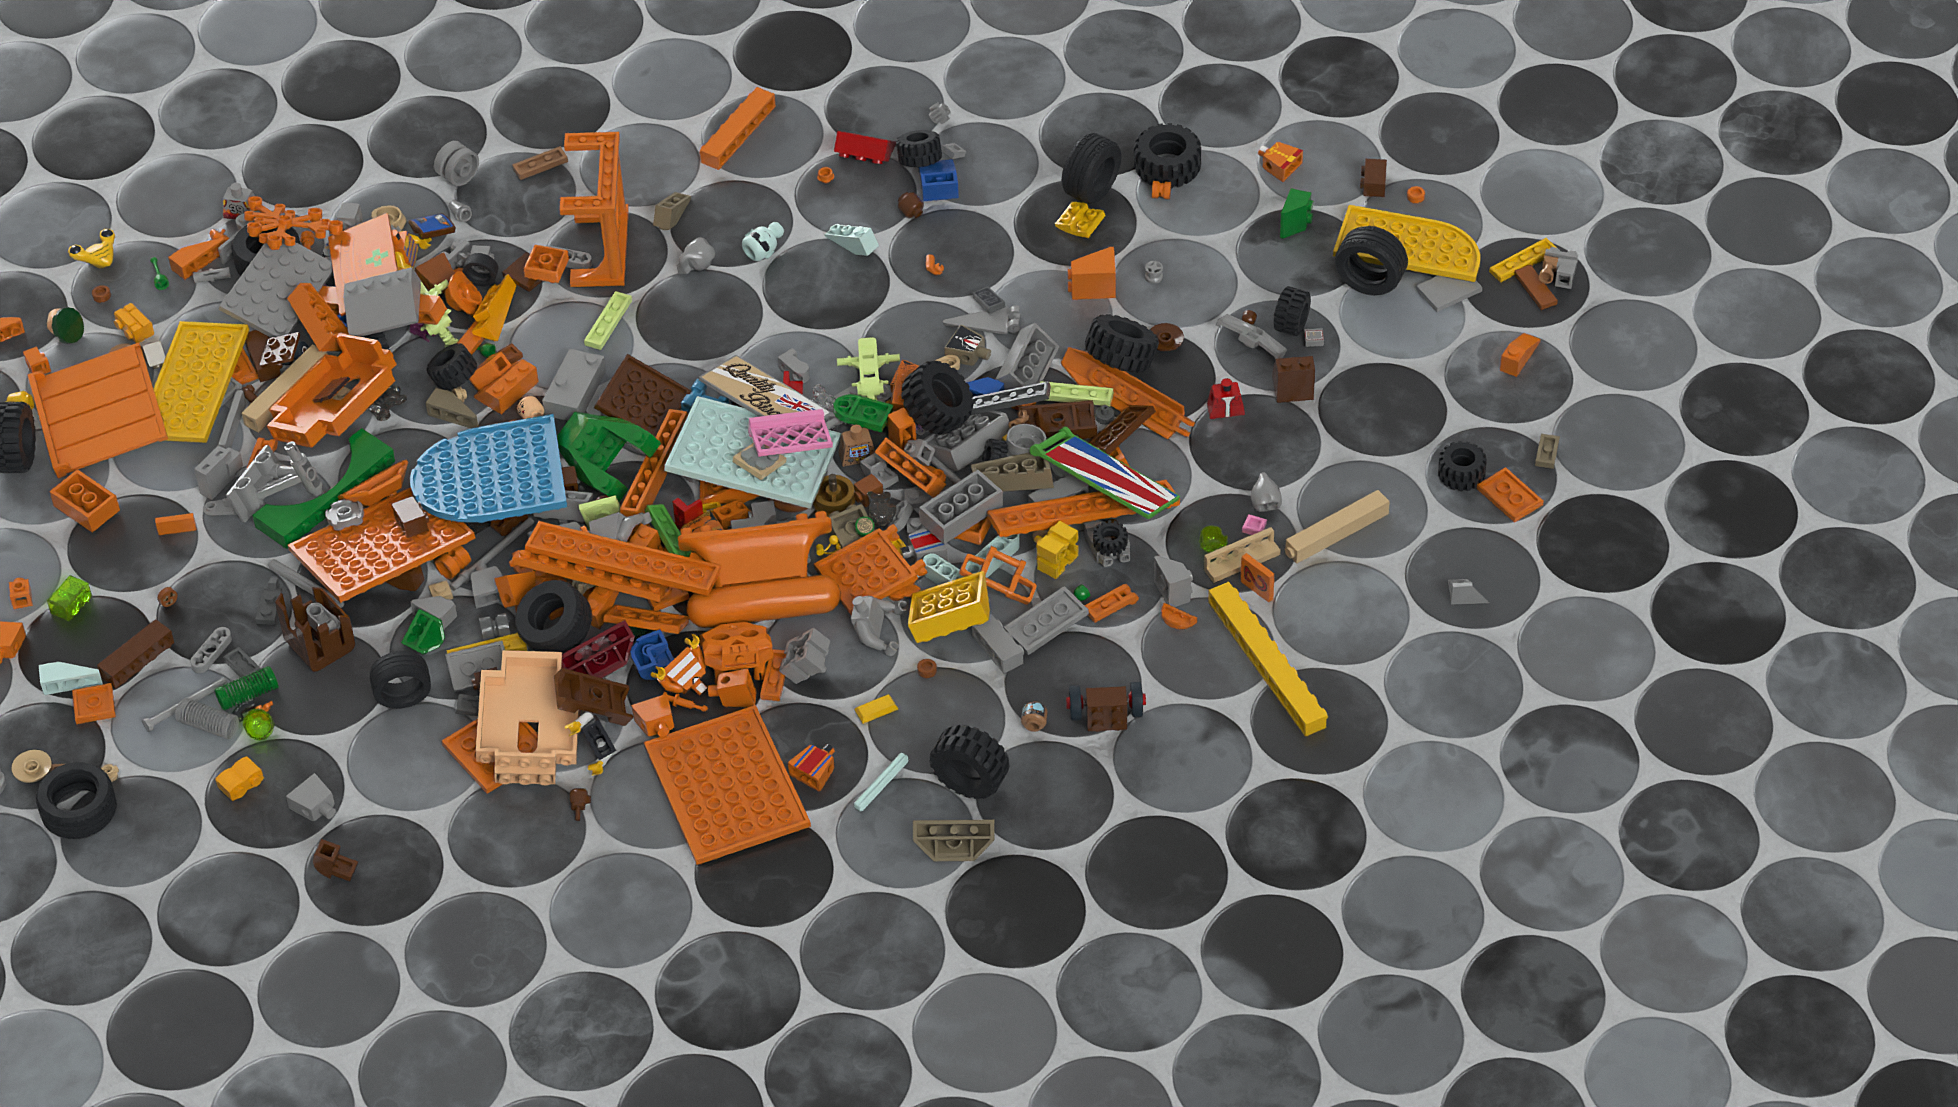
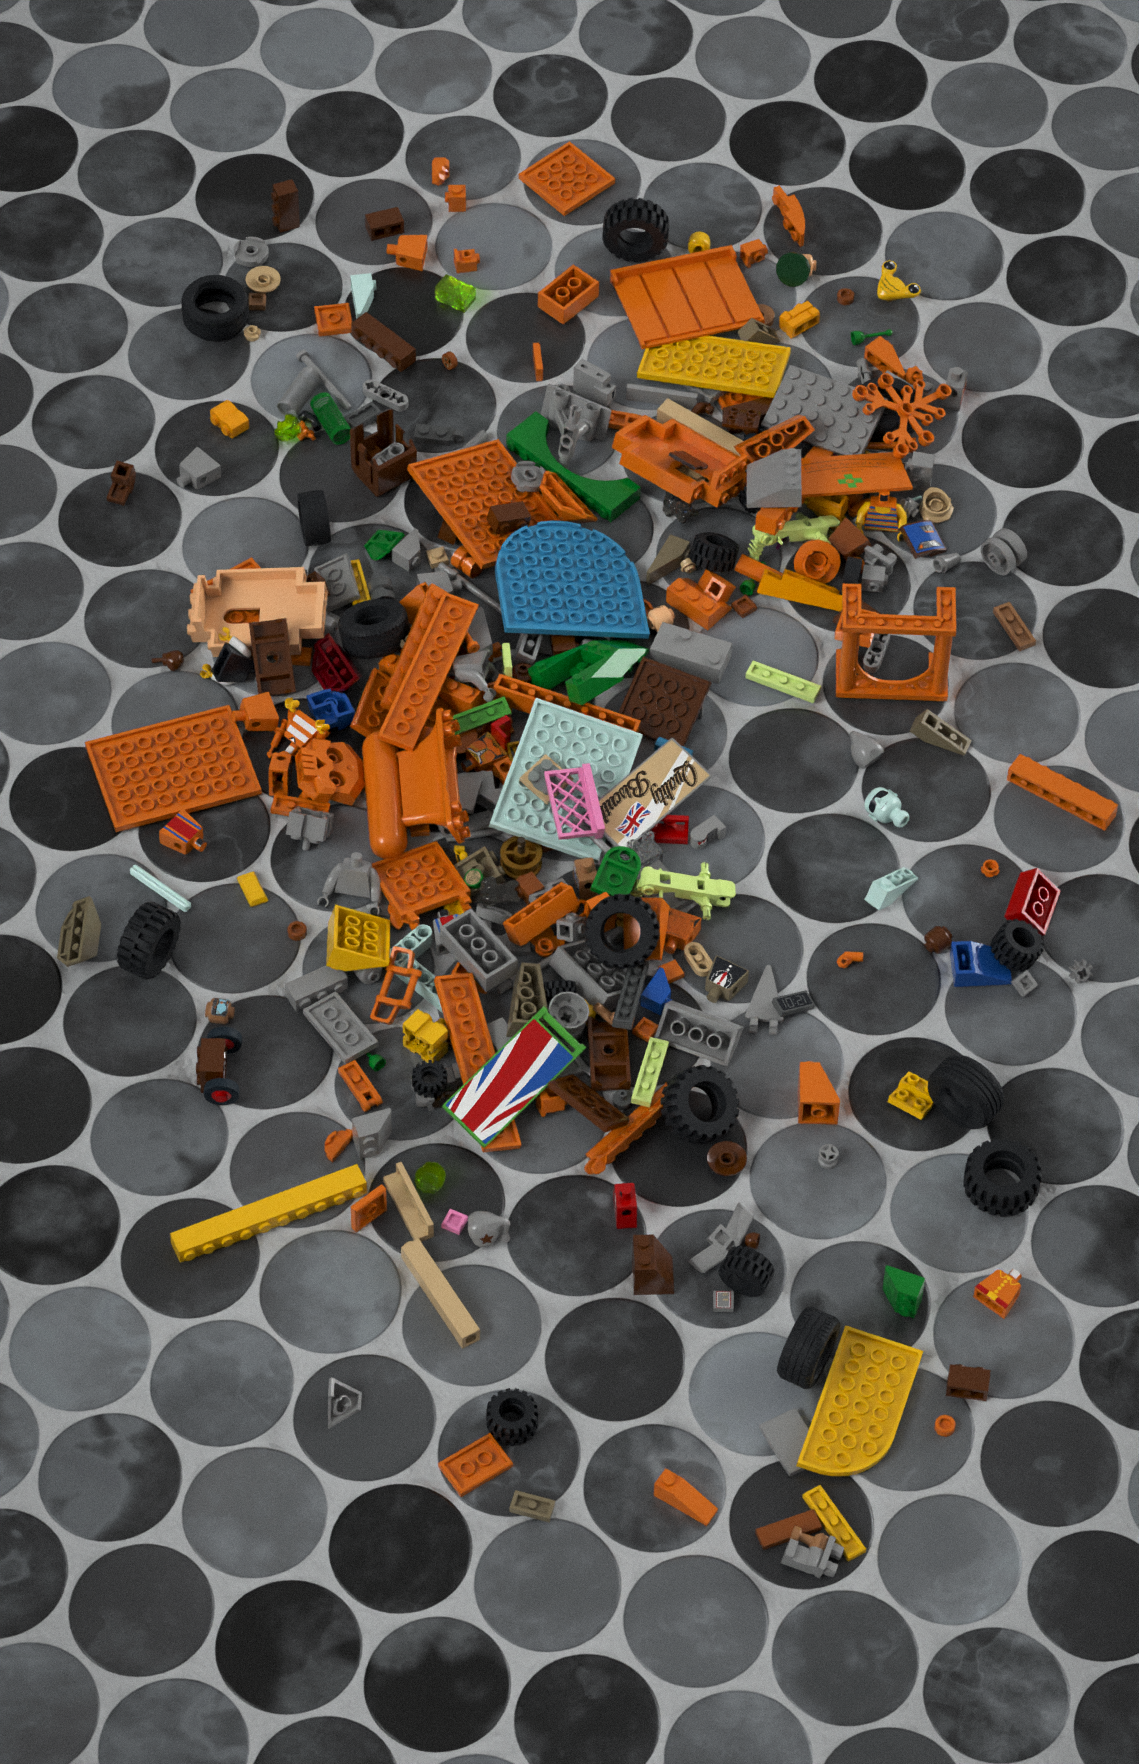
camera: 90 degrees right, 5 degrees up
orange wheel [1152,181,1171,200] -> none

